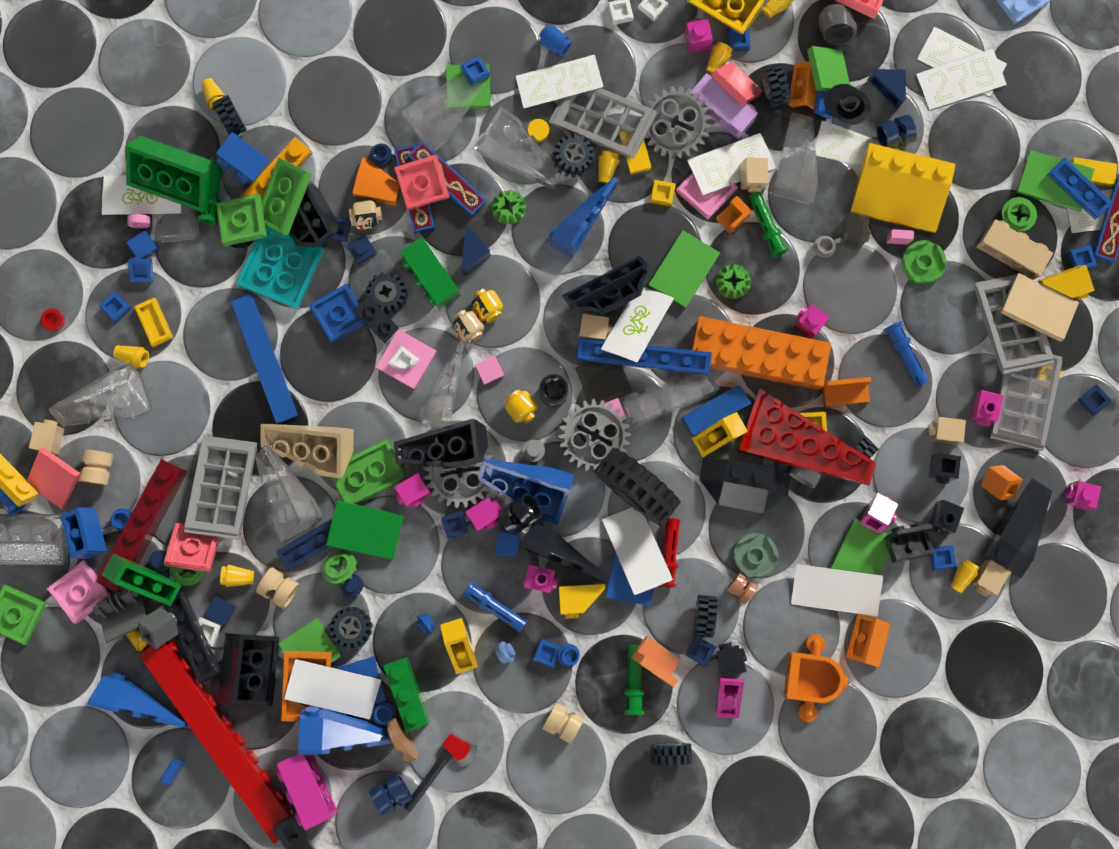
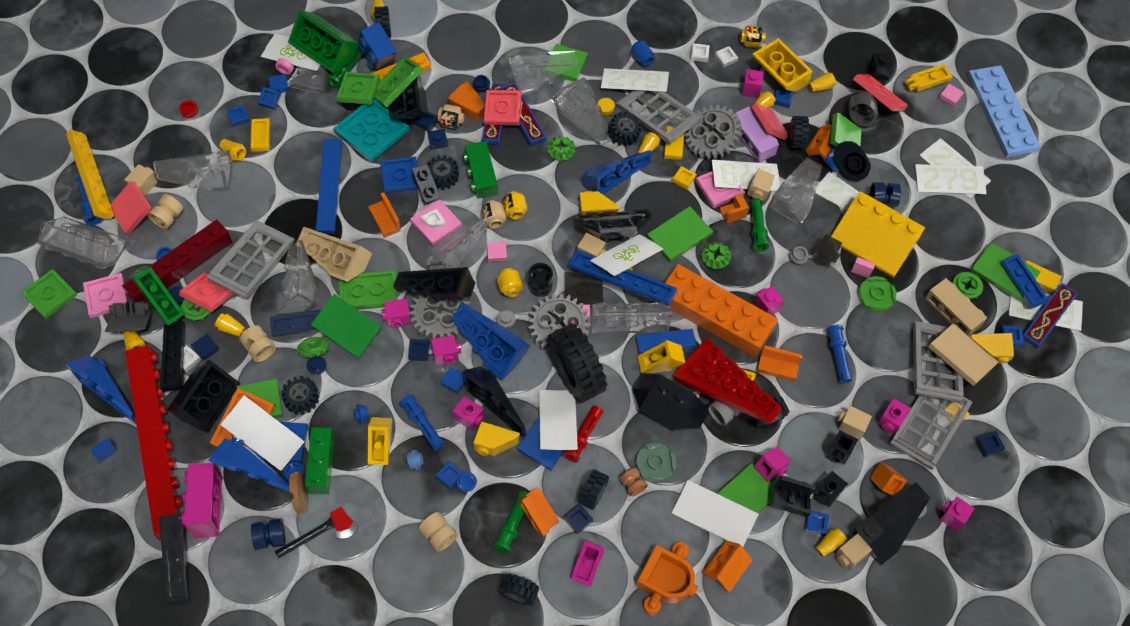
camera: 20 degrees right, 20 degrees down
blue brick [60,507,107,559] -> none
dark grey brick [138,607,178,649] -> none
blue tile [460,56,490,86] -> none
dark blue slope [461,227,491,275] -> none
black wheel [499,493,542,534] -> none
black brick [714,642,747,678] -> none
dark blue slope [867,69,906,110] -> none
none -> orange panel [368,192,401,238]
none -> yellow slope [579,191,619,215]

